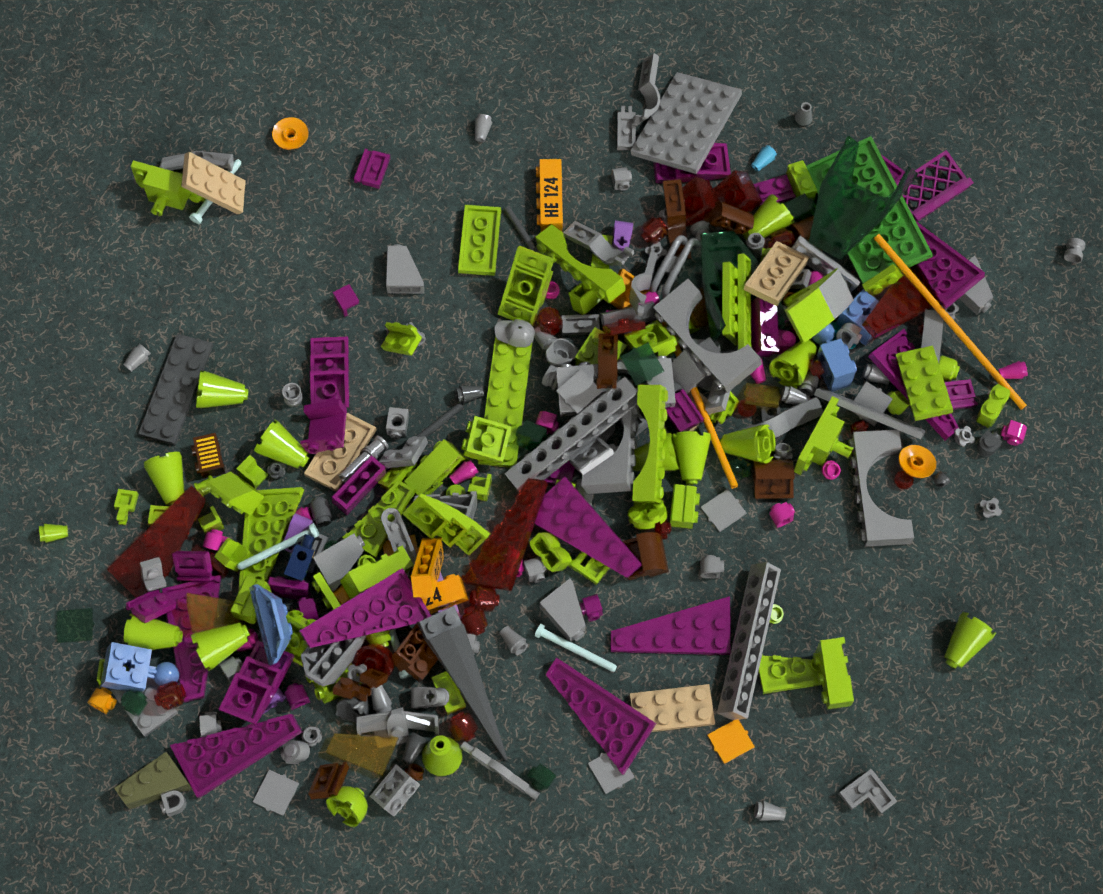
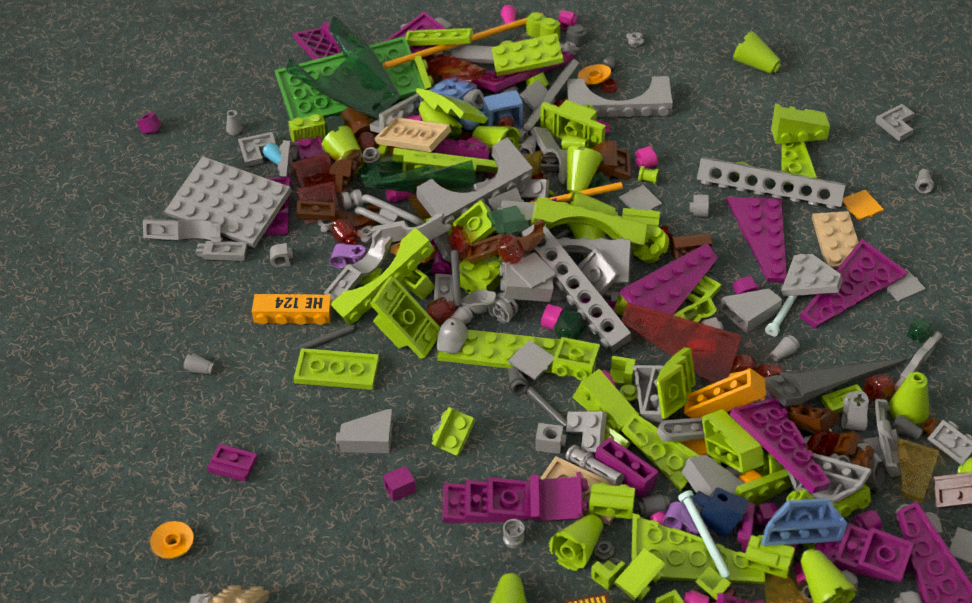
camera: 85 degrees left, 20 degrees down
none -> magenta plate [136,112,161,134]
none -> light grey plate [238,132,276,167]
none -> light grey plate [278,140,299,177]
none -> lime tile [405,28,473,46]
none -> dark grey bar [451,250,461,308]
none -> clear red head [496,234,524,264]
none -> light grey piece [508,340,554,380]
none -> lime cone [561,134,589,150]
none -> lime brick [589,482,635,519]
none -> lime bush [638,166,659,185]
none -> light grey plate [781,254,843,297]

